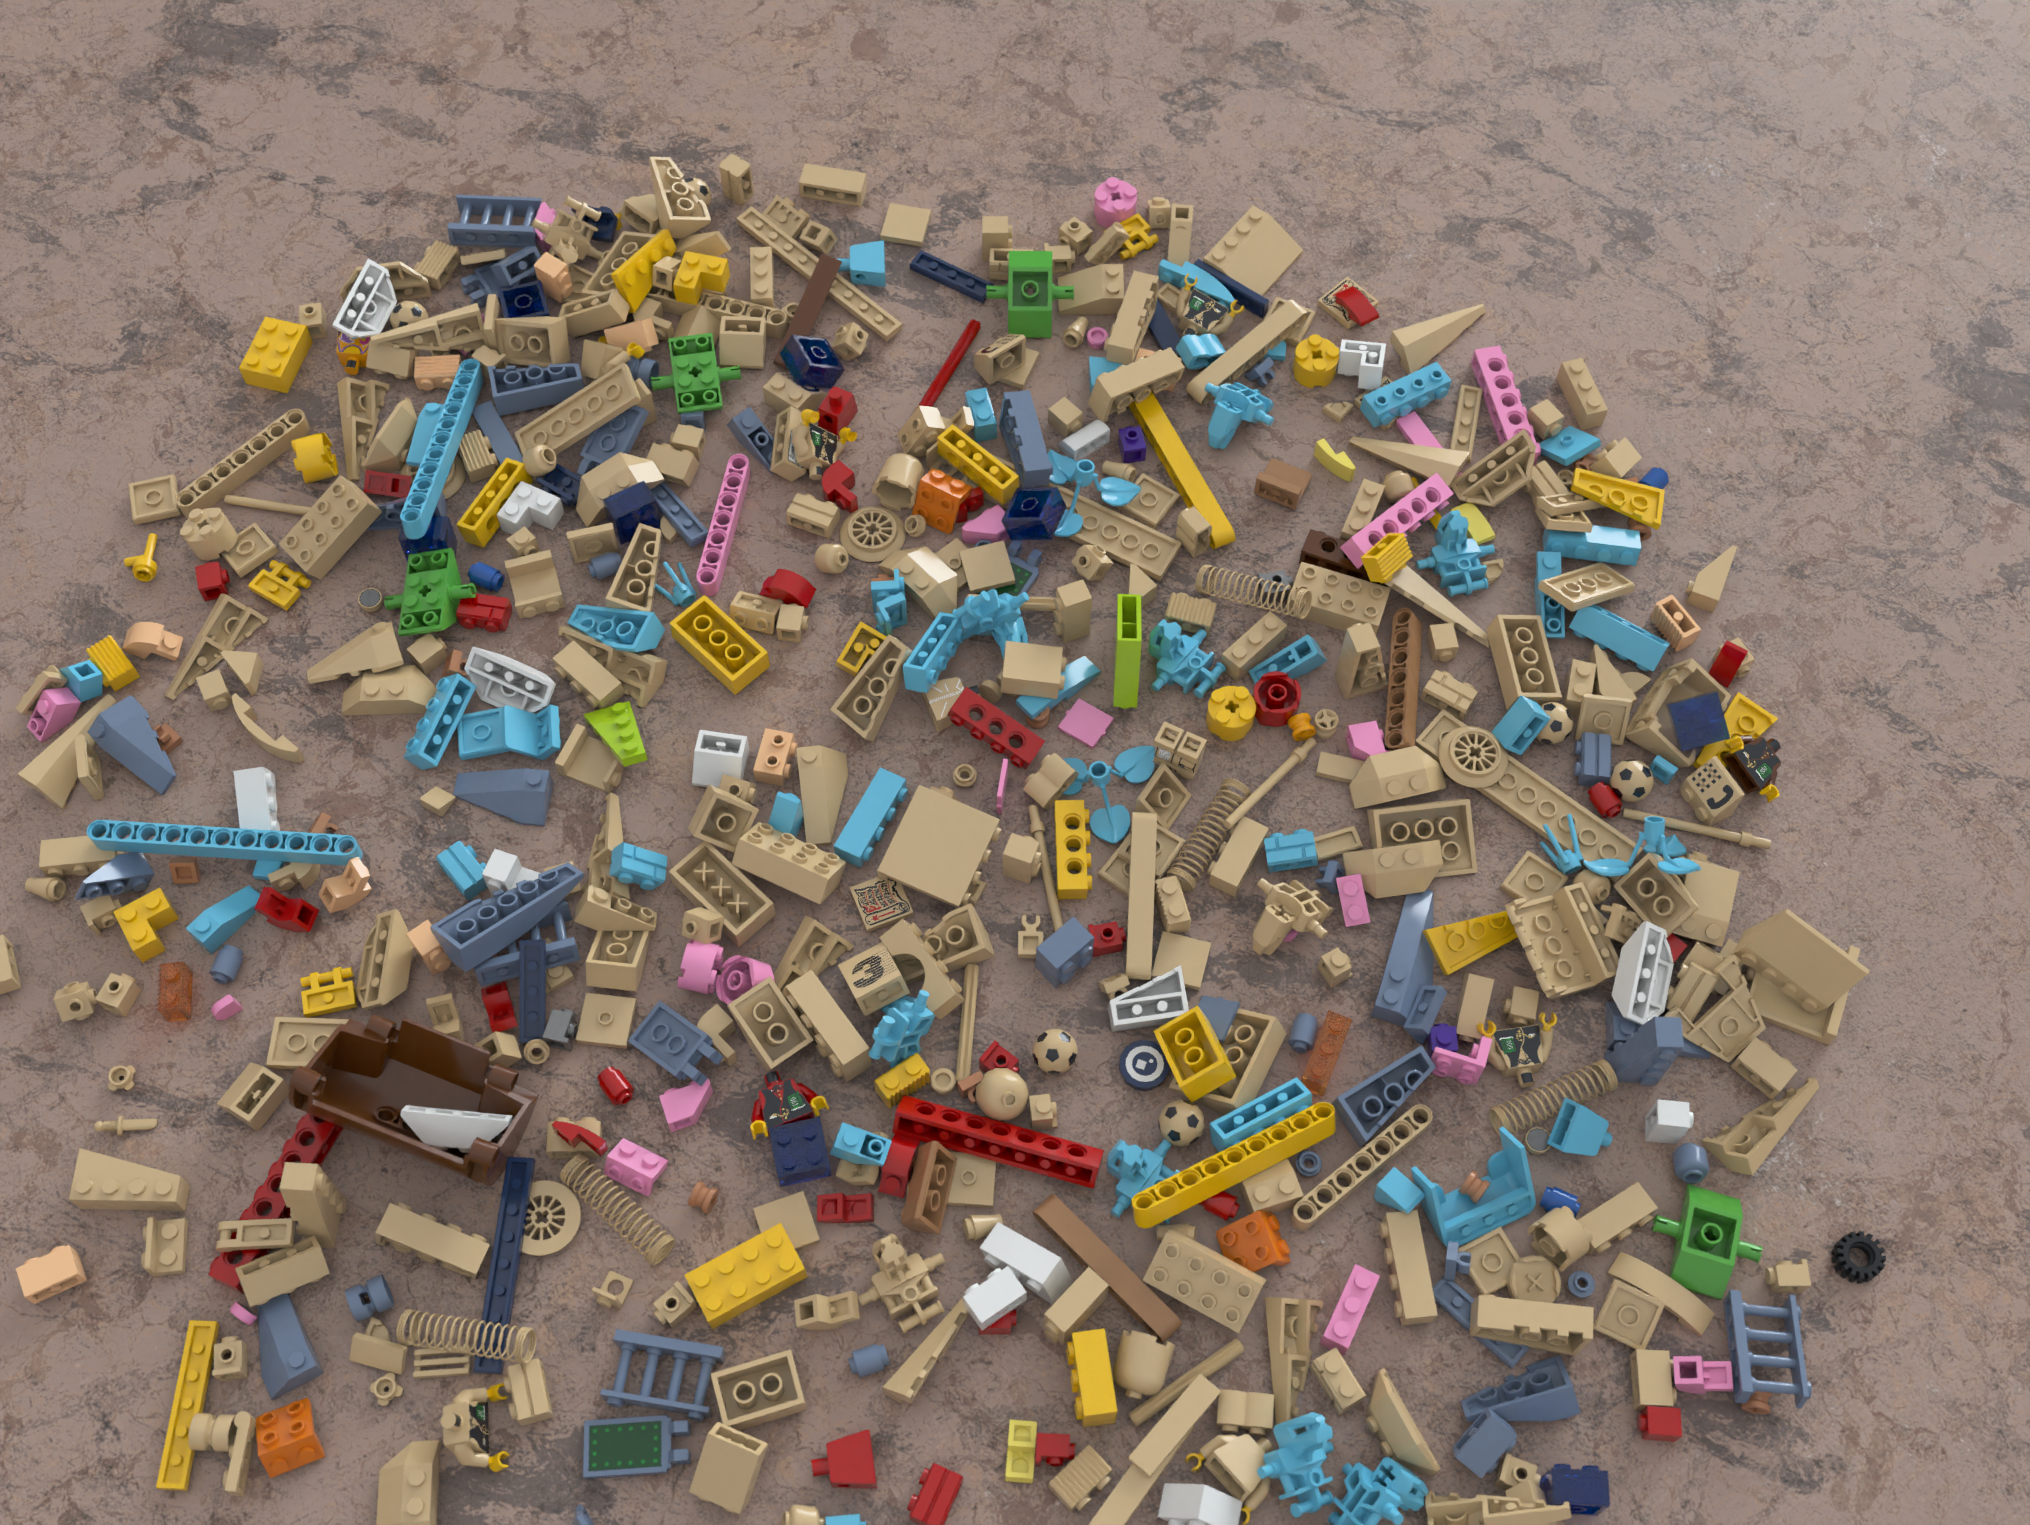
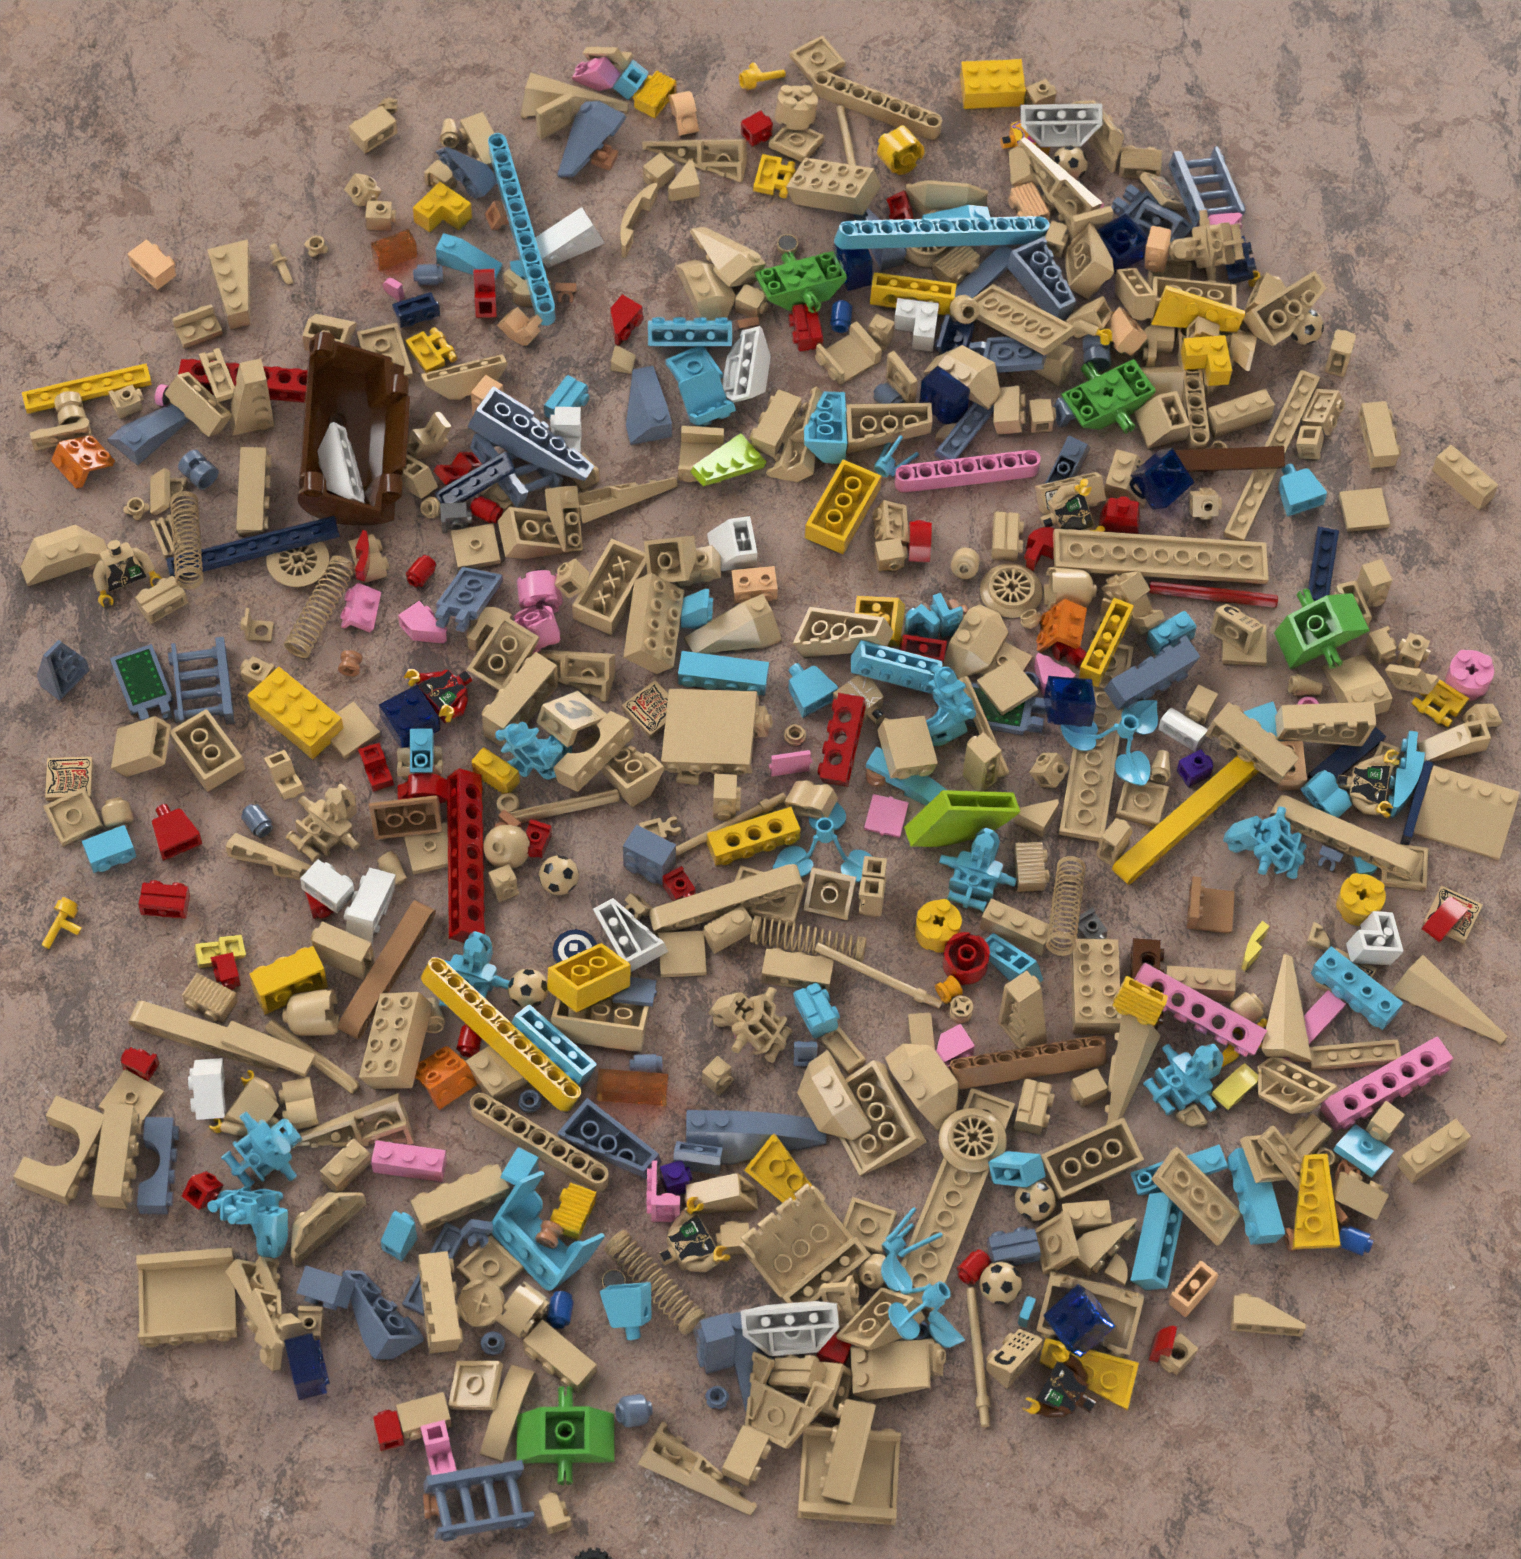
camera: 70 degrees right, 0 degrees up
tan wedge [337,377,390,482] -> none
medium azure brick [609,842,668,890] -> none
bright pink plate [1336,873,1371,927] -> none
white brick [1645,1099,1694,1144] -> none
none -> medium azure slope [380,1211,418,1262]
none -> dark blue bracket [392,292,440,328]
none -> red brick [470,495,504,524]
none -> yellow brick [550,1182,597,1240]
none -> red slope [610,294,644,346]
none -> sand blue plate [705,1386,729,1409]
none -> medium azure torso [788,663,839,718]
none -> red brick [899,634,947,664]
none -> tan plate [1053,529,1269,584]
none -> tan brick [1432,445,1498,510]

